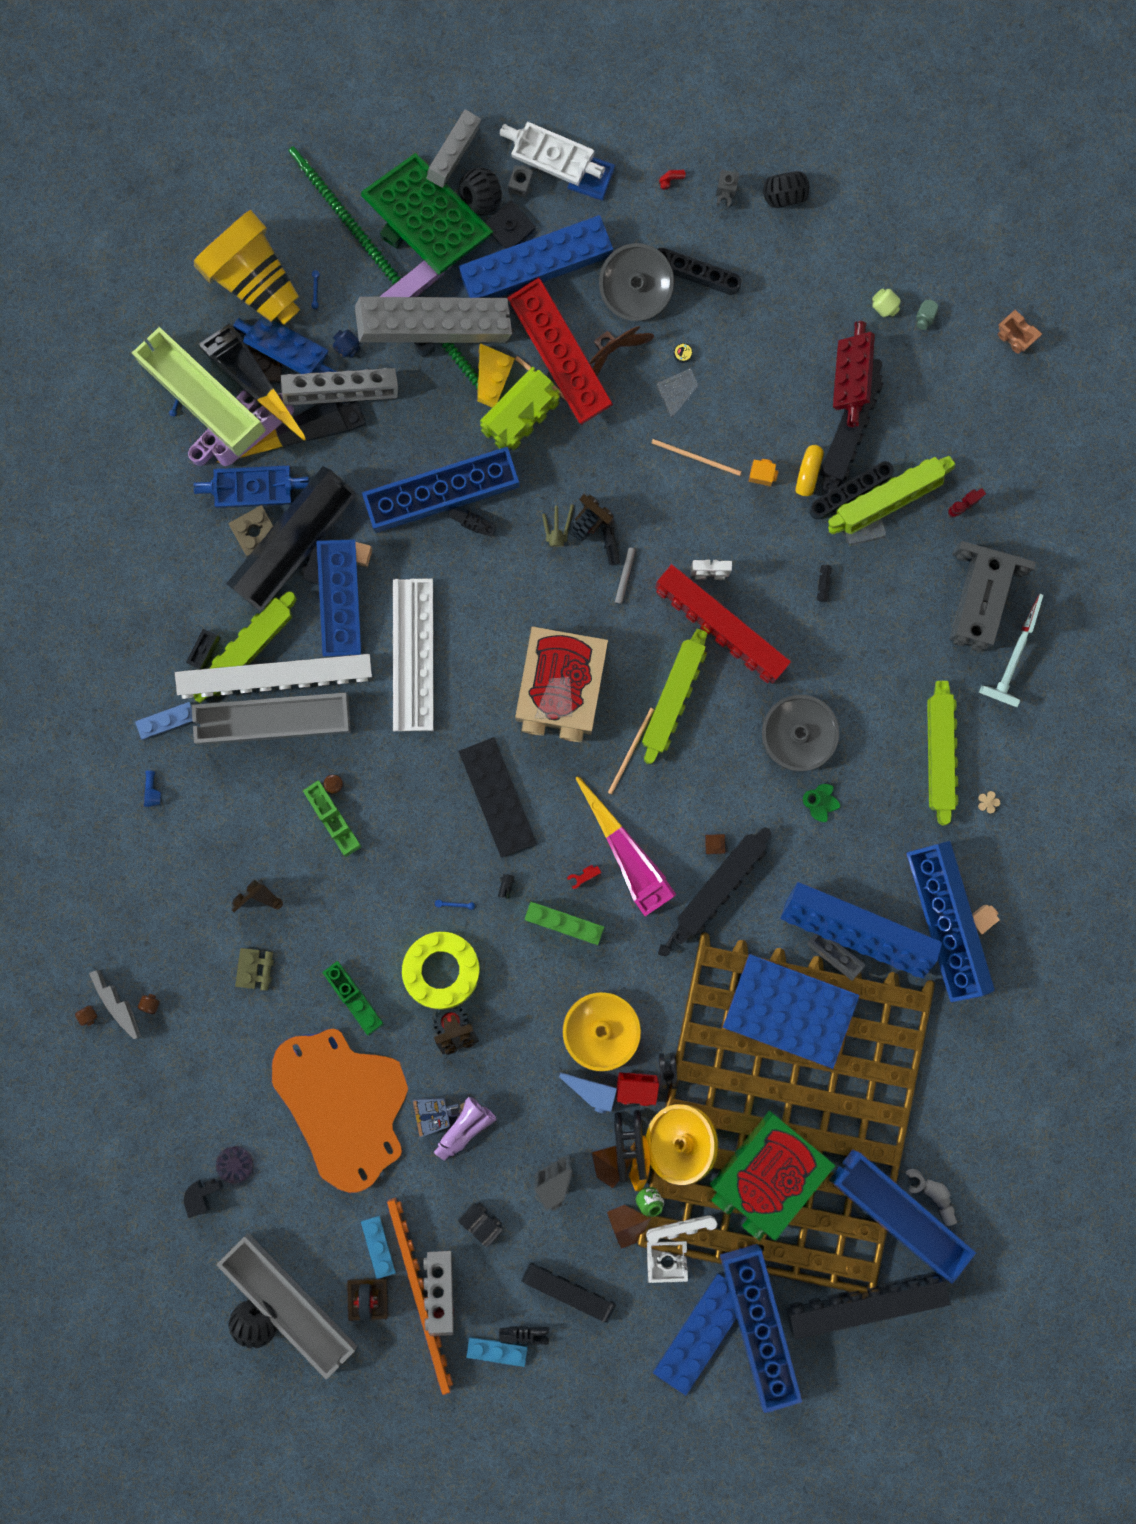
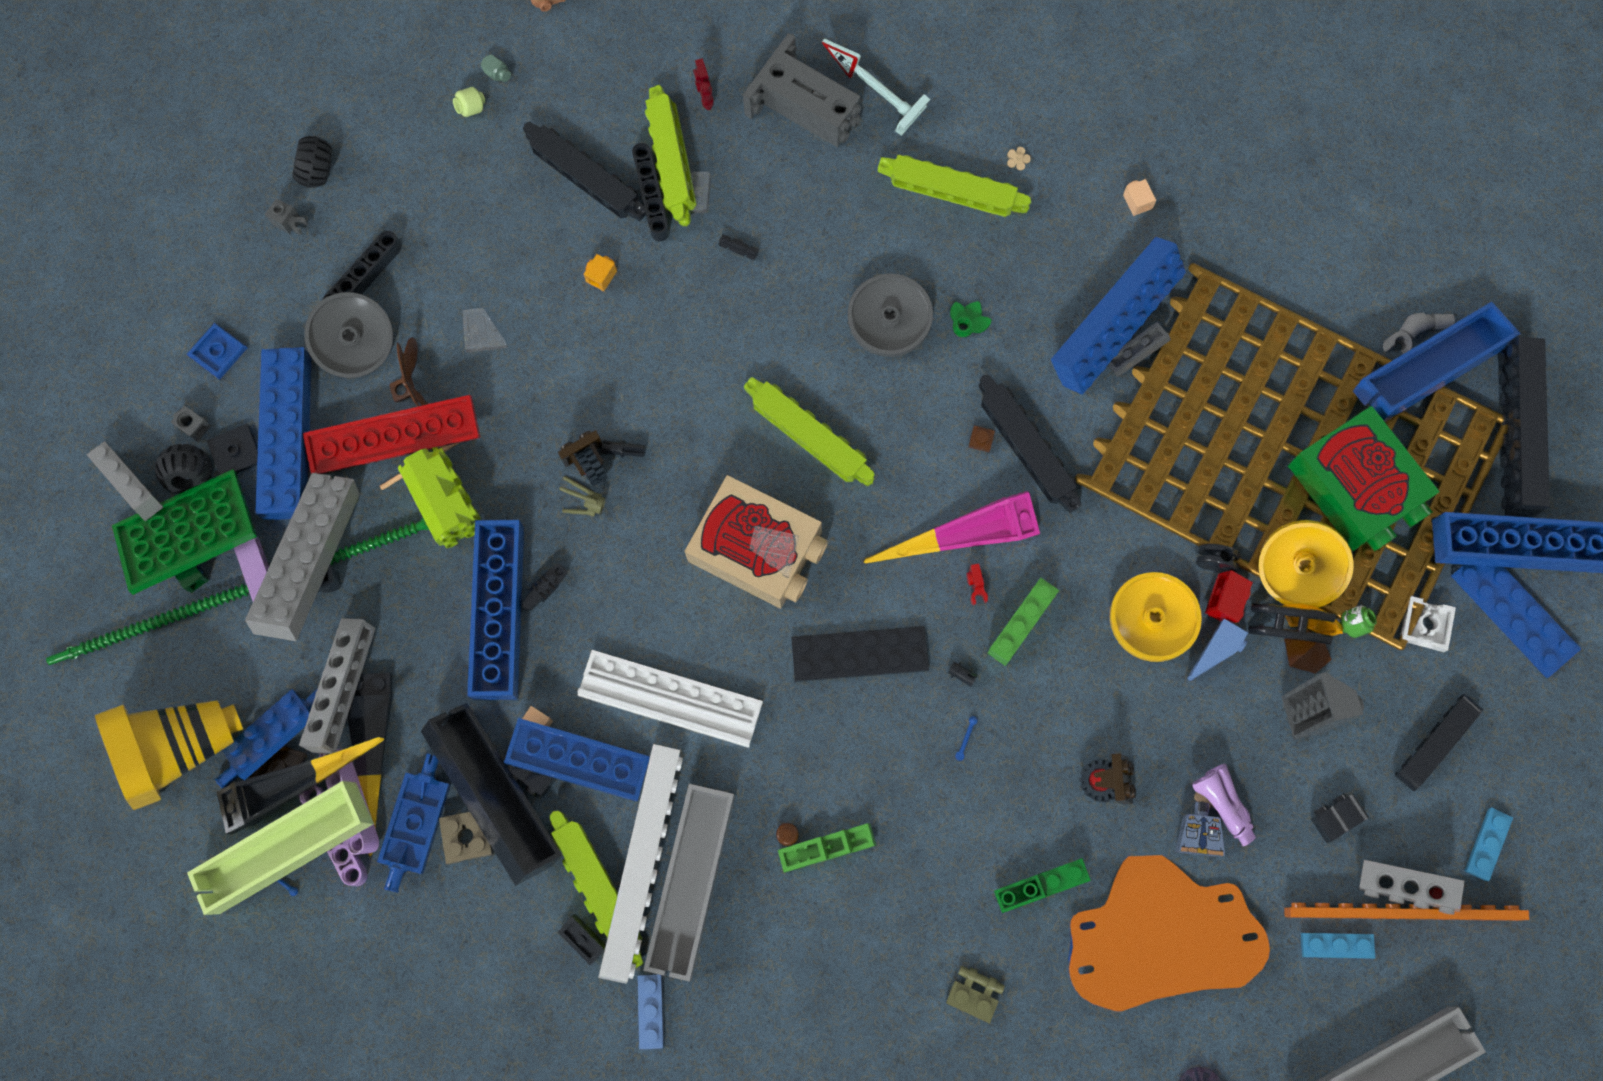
camera: 65 degrees left, 10 degrees down
blue bar [144,771,161,807] -> none
dark brown plate [231,879,283,913] -> none
blue hinge [311,270,319,309] -> none
dark blue head [333,329,361,358] -> none
dark brown plate [347,1278,388,1321] -> none
neon yellow plate [402,932,480,1010] -> none
yellow wing [477,343,515,408] -> none
black hinge [499,1326,549,1345] -> none
white plate [500,122,605,186] -> none
reddish brown slope [607,1204,651,1249] -> none
light nougat axle [608,708,654,795] -> none
light grey bar [615,548,636,604] -> none
white plate [646,1215,717,1244] -> none
light nougat axle [652,439,741,476] -> none
red brick [655,564,791,684] -> none
black hand [658,931,674,956] -> none
red arm [659,170,685,190] -> none
tile [674,343,693,363] -> none
white brick [691,560,732,580] -> none
blue plate [723,954,859,1069] -> none
yellow cylinder [795,445,824,496] -> none
dark red plate [833,321,875,427] -> none
blue brick [906,841,995,1002] -> none

